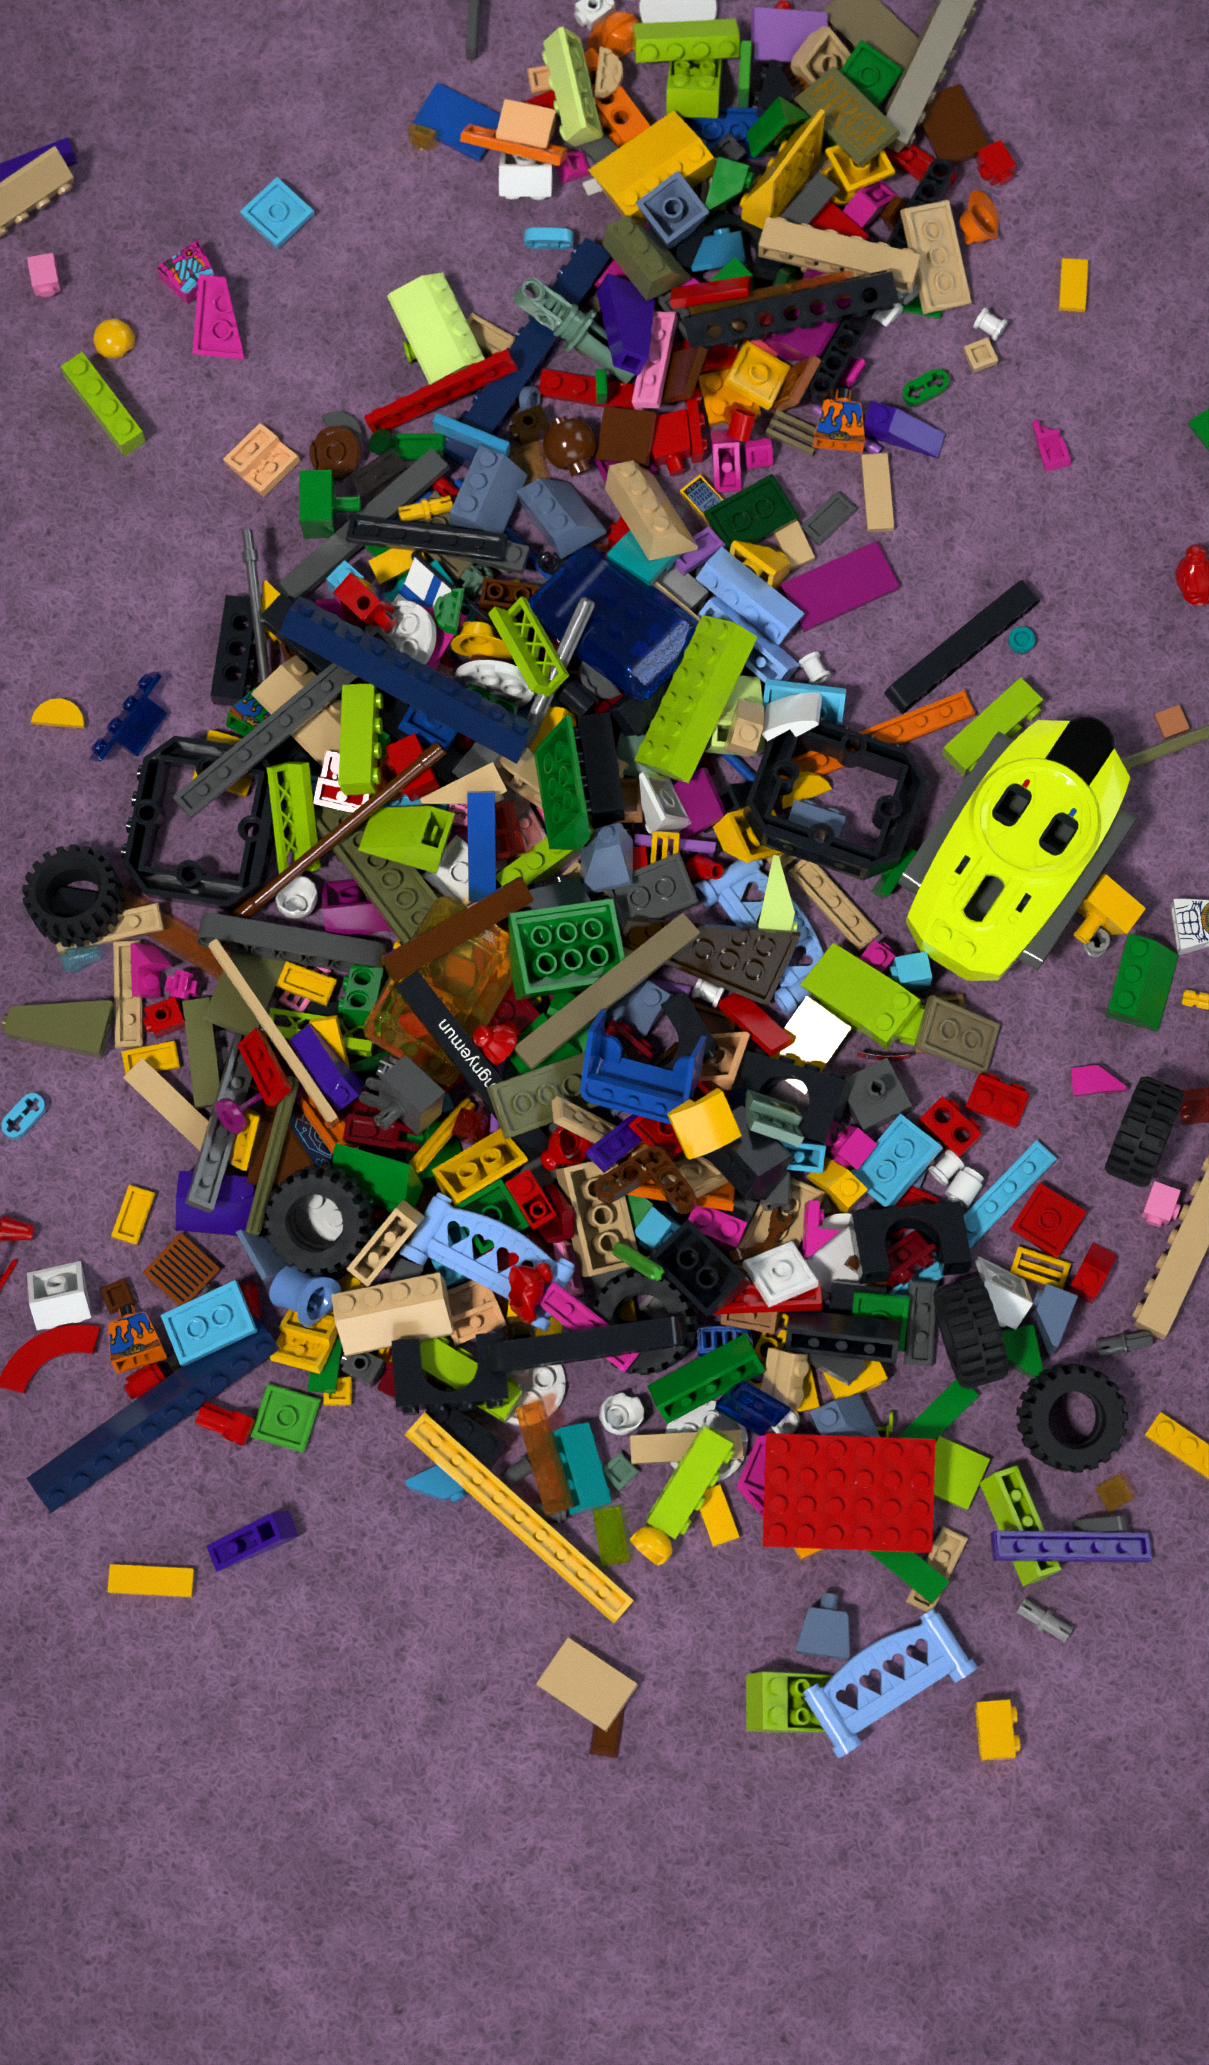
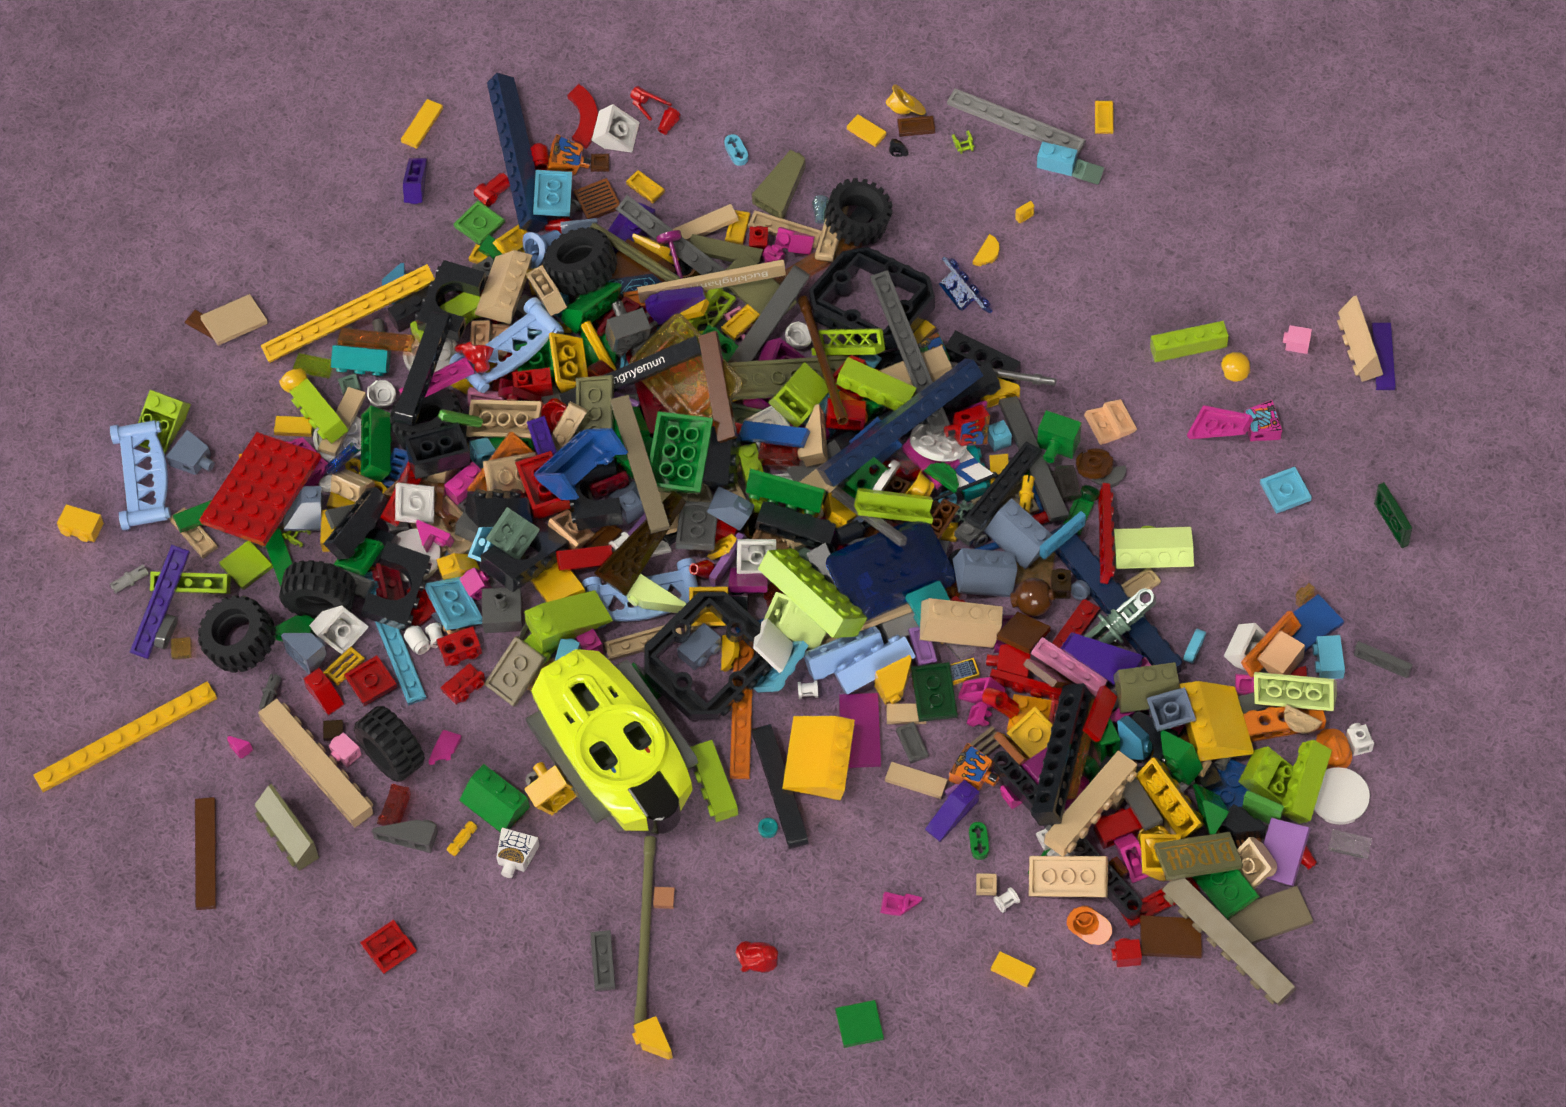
camera: 115 degrees right, 15 degrees down
red plate [237,1028,292,1107] -> none
red hair [473,1020,521,1066] -> none
reddish brown beam [594,1146,697,1214] -> none
green tile [596,369,607,404] -> none
yellow slope [667,1088,742,1160] -> none
tan slope [724,698,764,758] -> none
none -> dark brown tile [323,720,344,741]
none -> yellow slope [782,716,855,800]
none -> medium azure brick [1312,635,1345,679]
none -> dark green tile [1374,482,1412,548]

